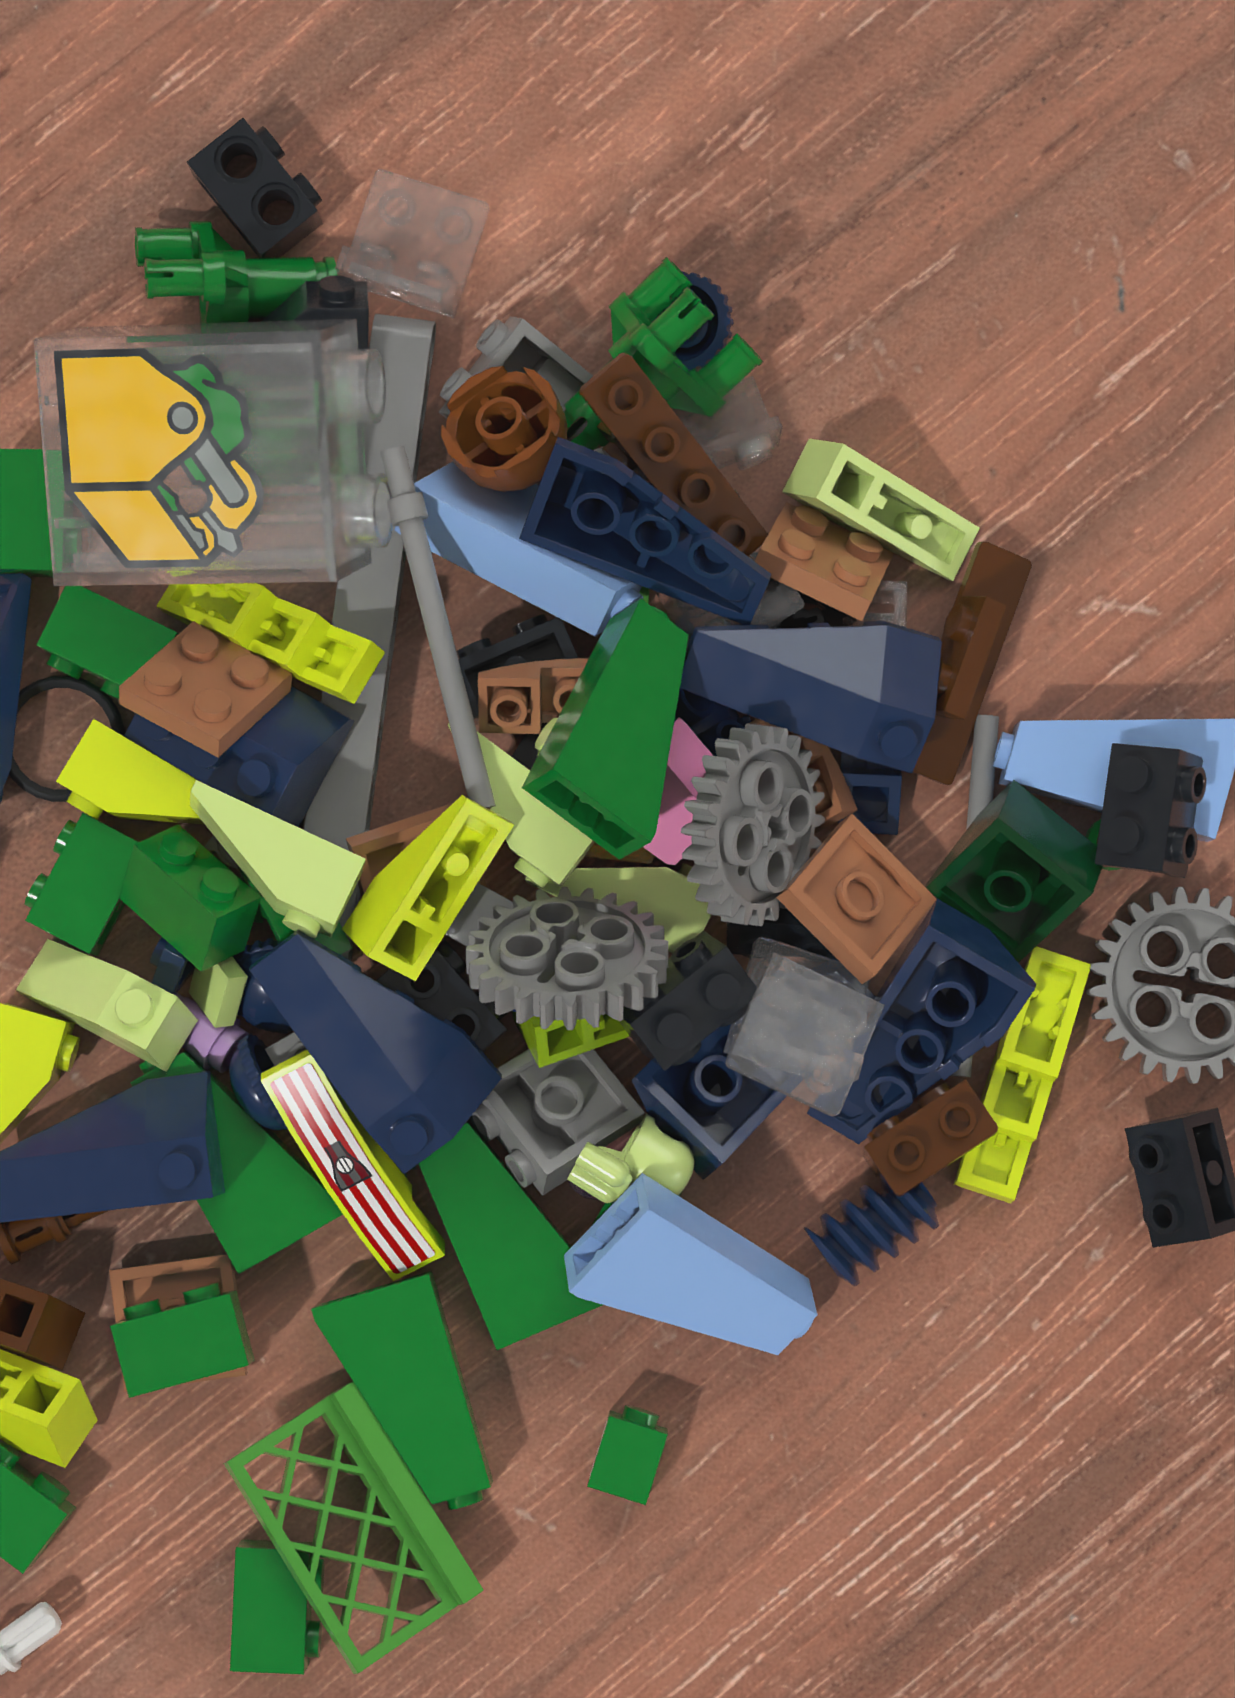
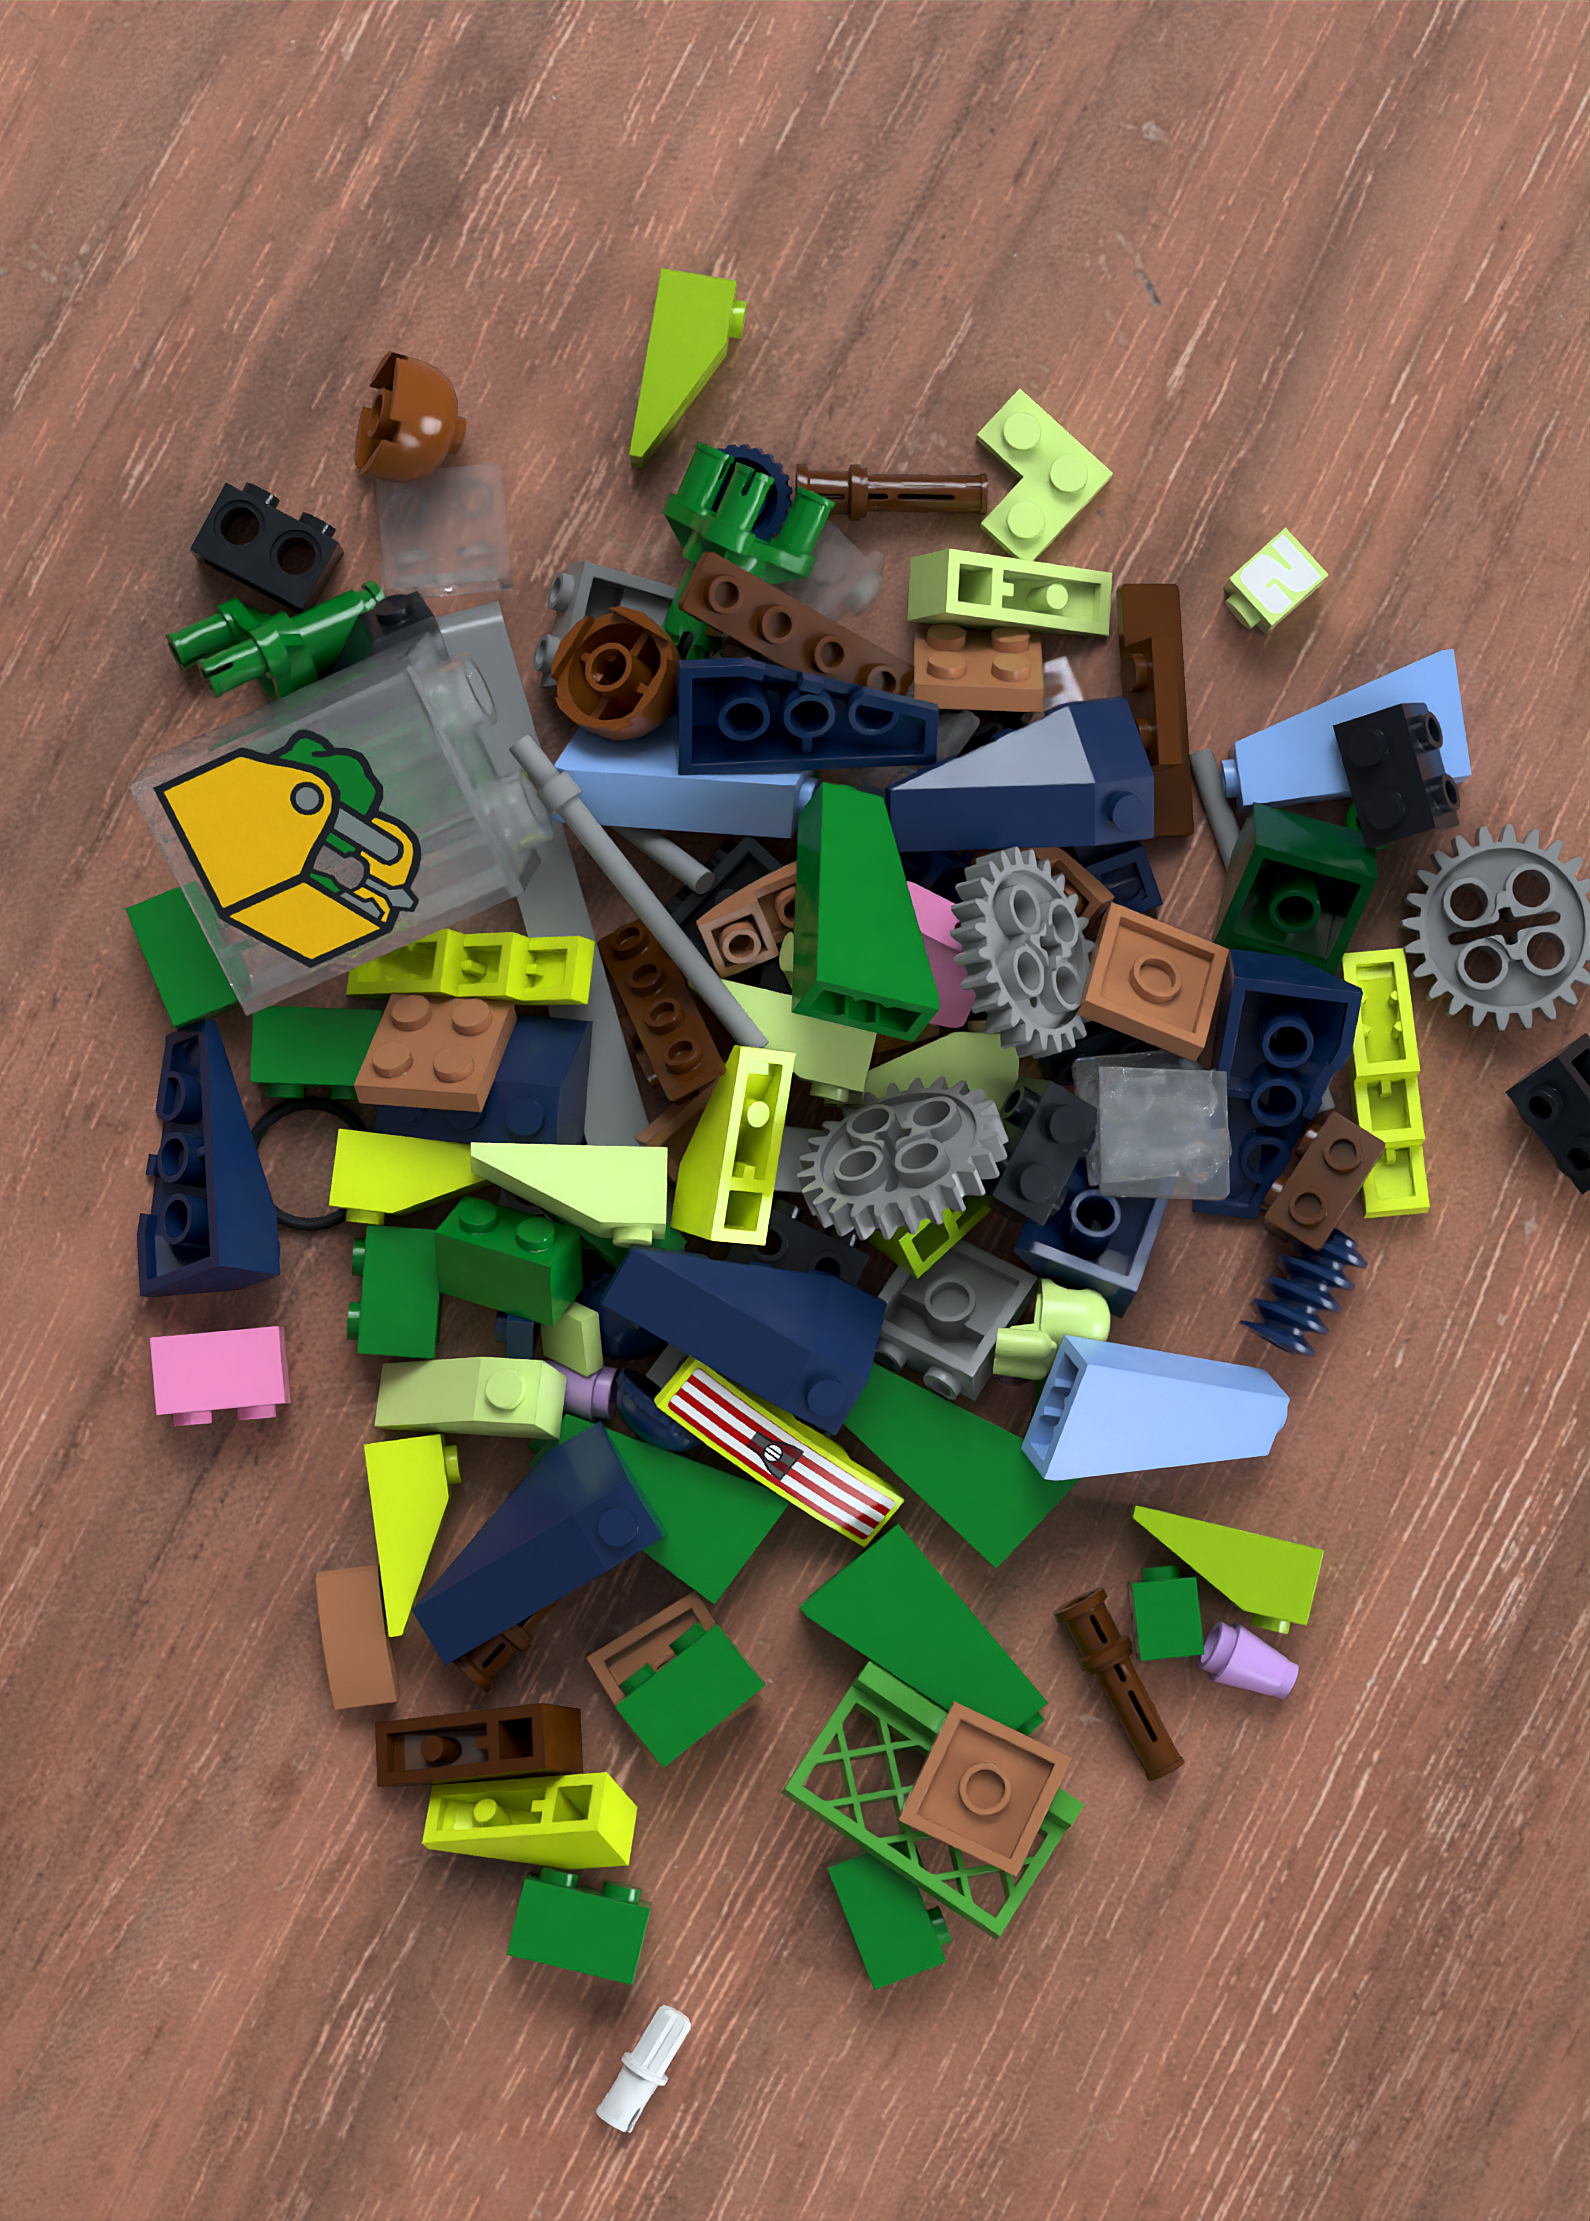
camera: 35 degrees left, 0 degrees up
none -> dark orange cylinder [355,351,466,483]
none -> reddish brown bracket [597,918,727,1105]
none -> light grey bar [610,826,715,894]
none -> lime slope [629,268,747,468]
none -> reddish brown pin [795,464,988,521]
none -> nougat plate [898,1701,1072,1877]
none -> yellowish green plate [976,388,1113,561]
none -> reddish brown pin [1052,1587,1185,1781]
none -> lime slope [1128,1504,1324,1634]
none -> lavender cone [1198,1621,1299,1699]
none -> brick [1223,528,1329,635]

